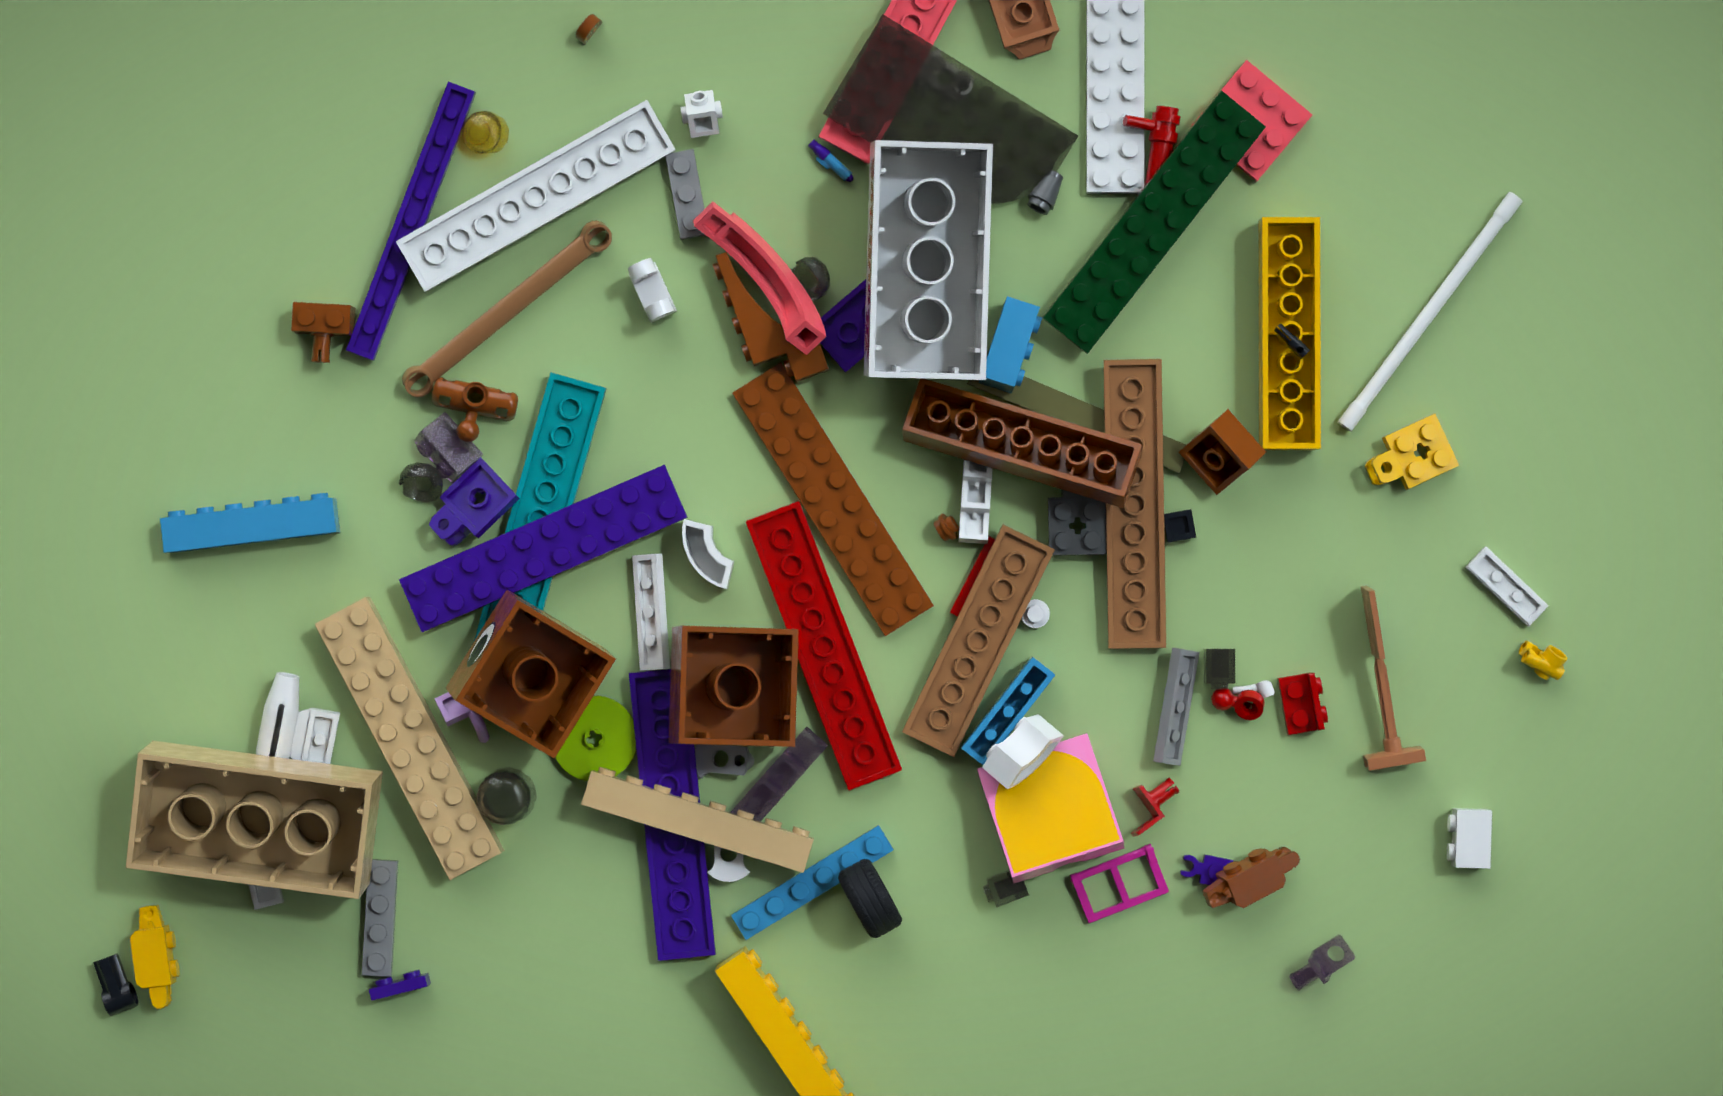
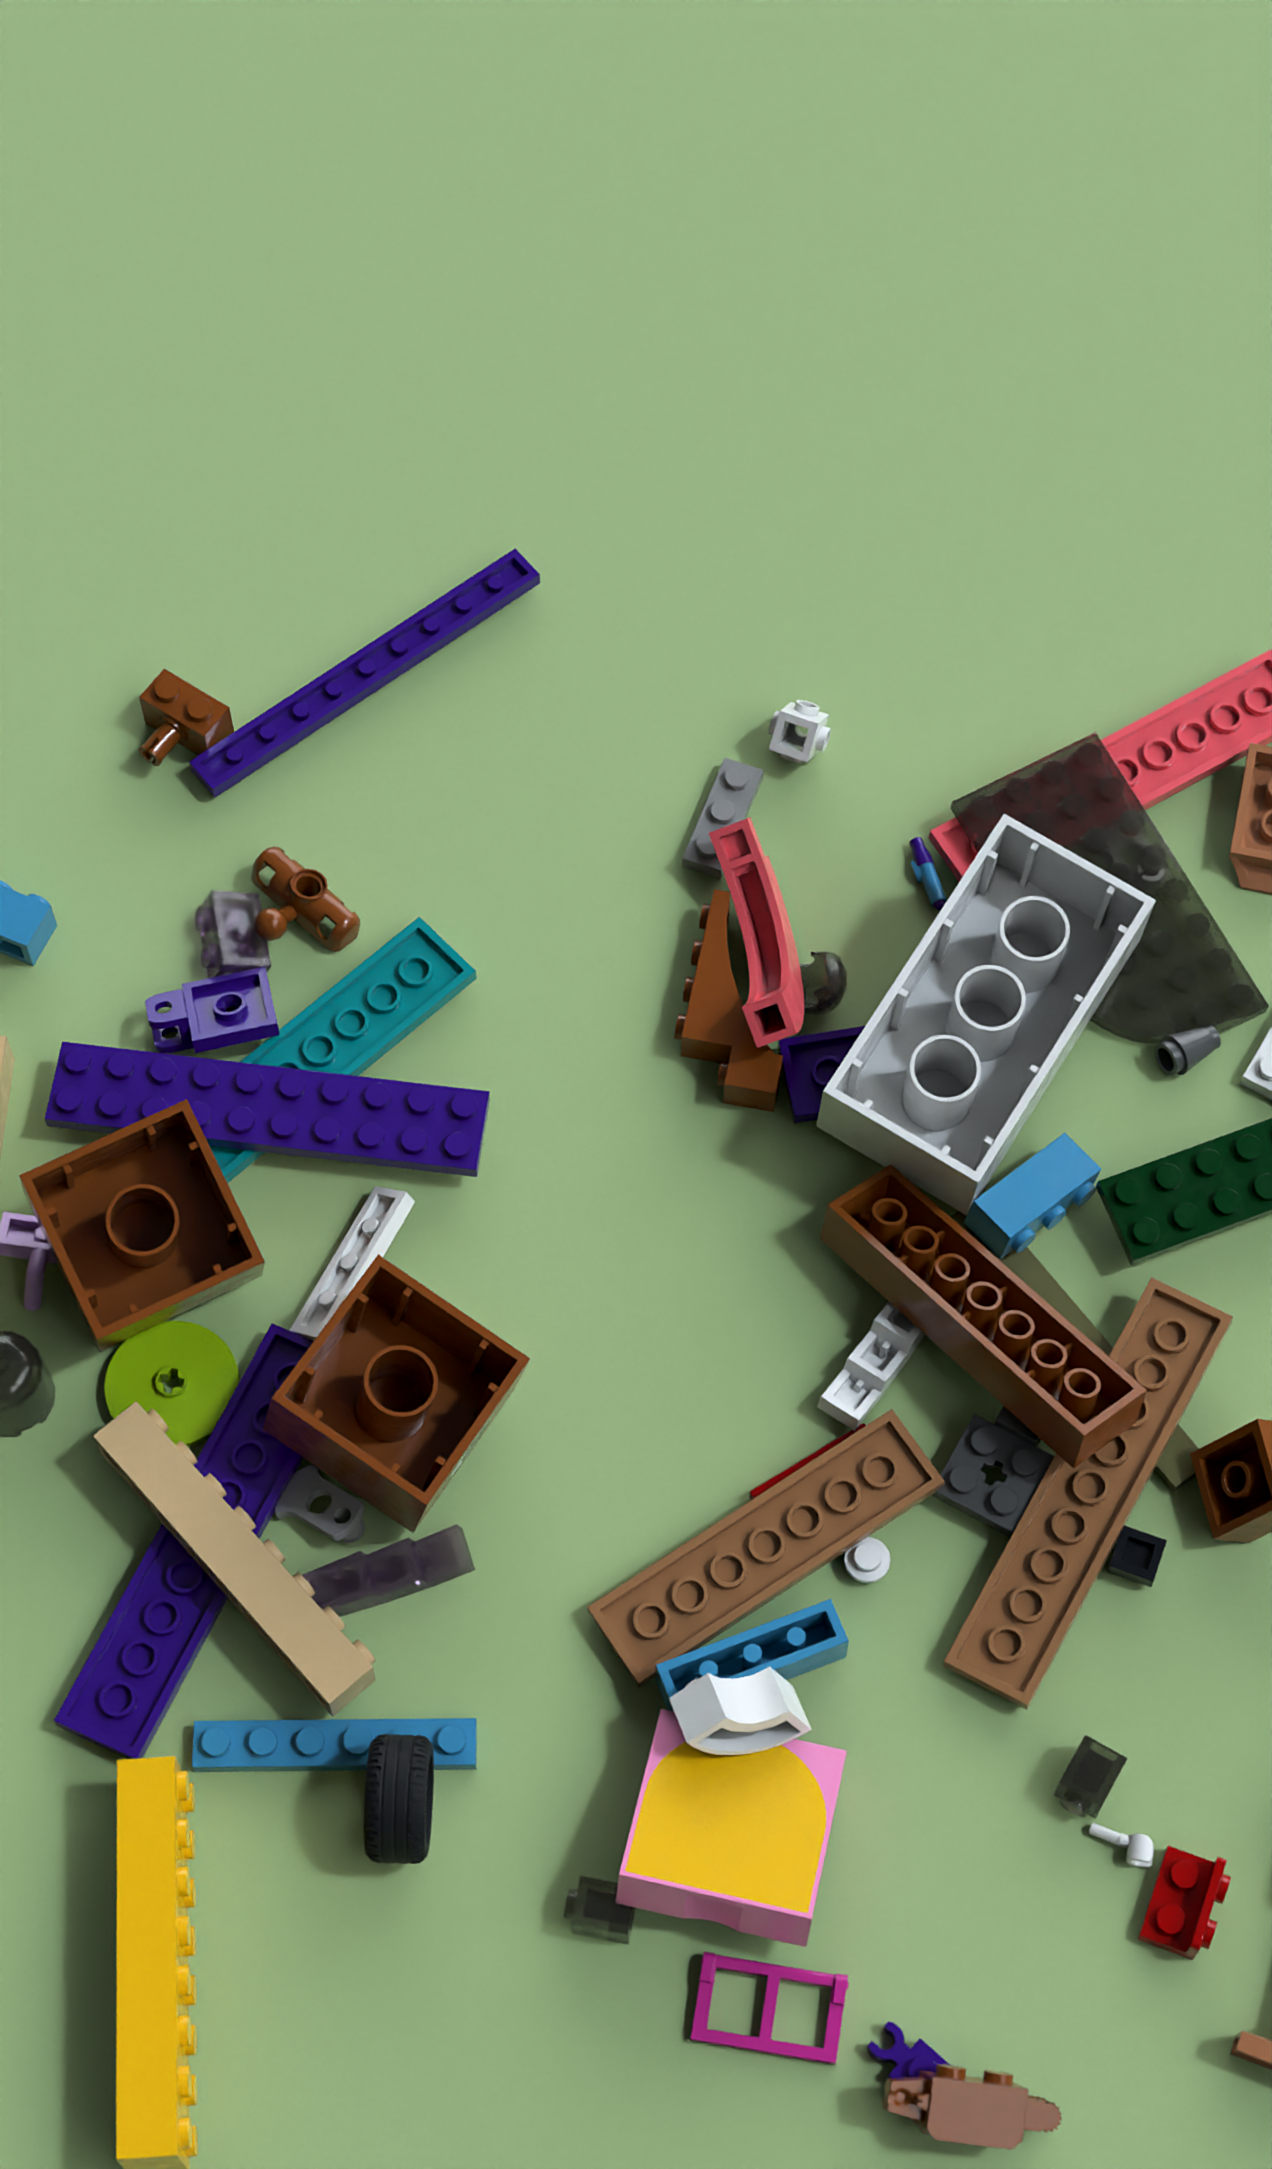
camera: 30 degrees right, 25 degrees down
white plate [396,100,676,292] -> none
clear smoke hair [399,462,443,502] -> none
medium nougat piece [402,220,612,397] -> none
clear yellow hair [462,111,509,154] -> none
dark orange tile [576,14,603,45] -> none
white piece [628,258,677,323] -> none
white brick [682,519,734,589] -> none
white piece [708,846,751,882] -> none
dark orange plate [733,362,934,636] -> none
red plate [745,501,902,790] -> none
dark orange plate [934,513,959,541] -> none
red bracket [1131,778,1179,837] -> none
light grey plate [1153,647,1200,766] -> none
red plate [1211,688,1265,720] -> none

